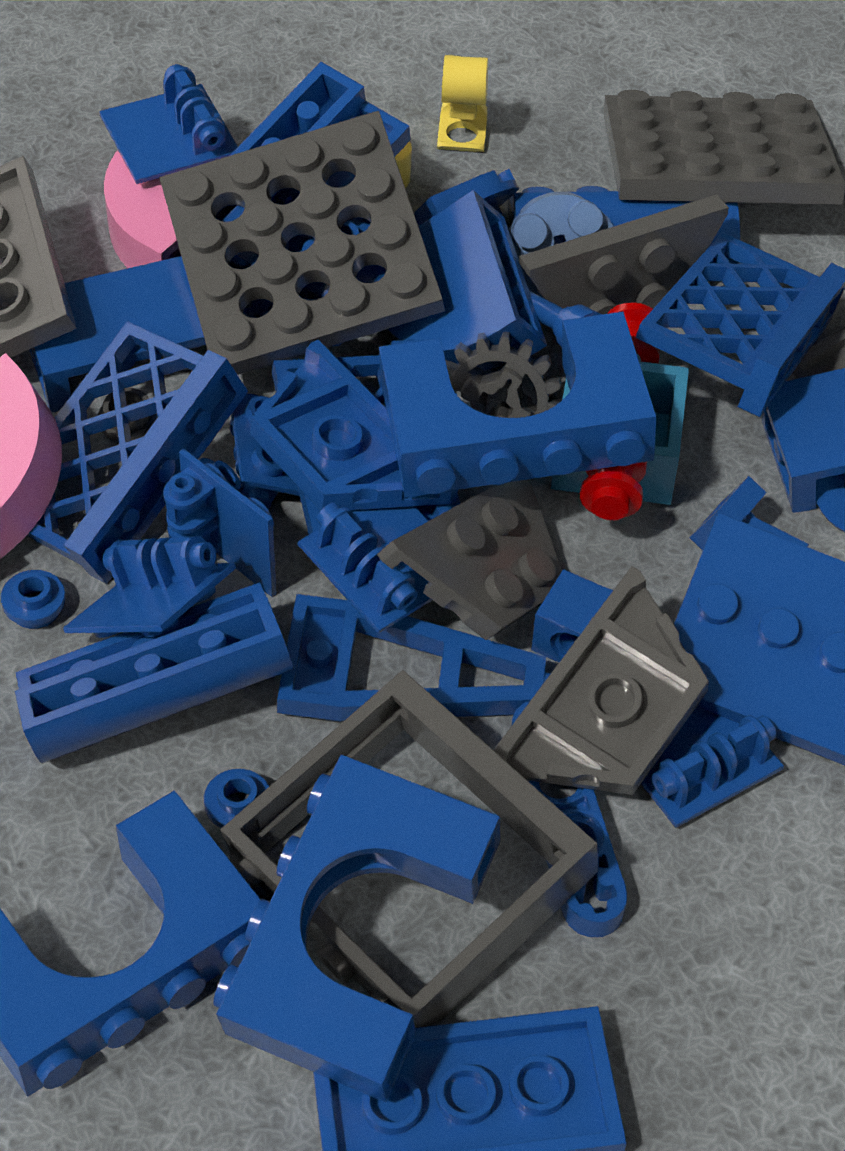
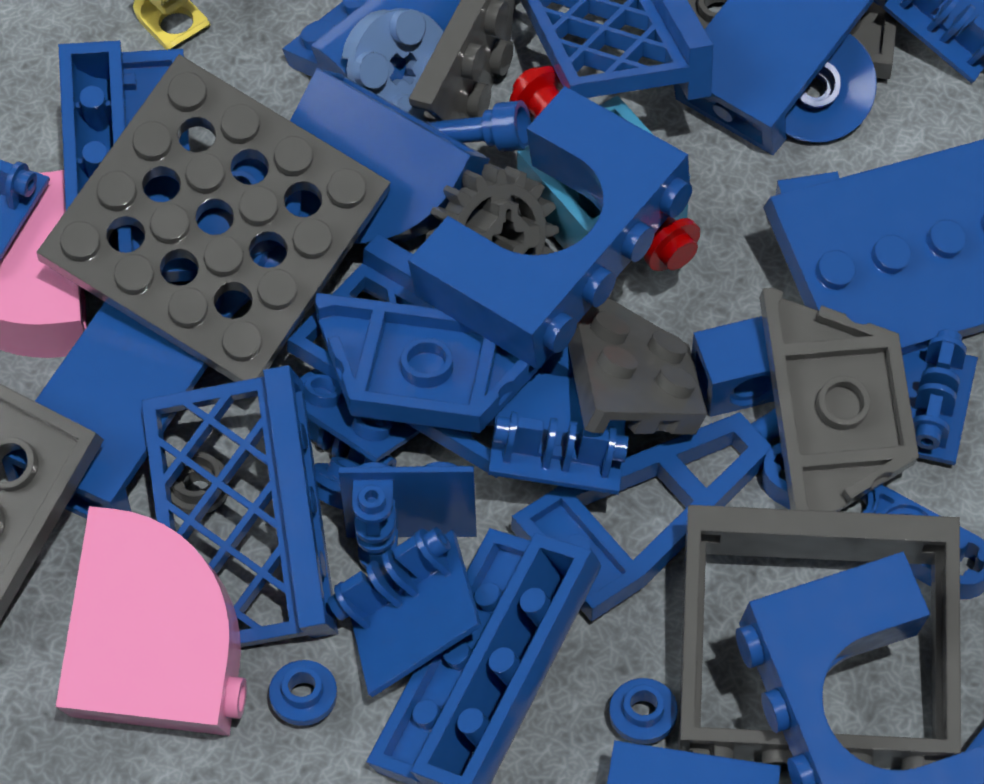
camera: 40 degrees left, 5 degrees up
blue plate [414,169,519,226] -> none
blue plate [689,476,767,551] -> none

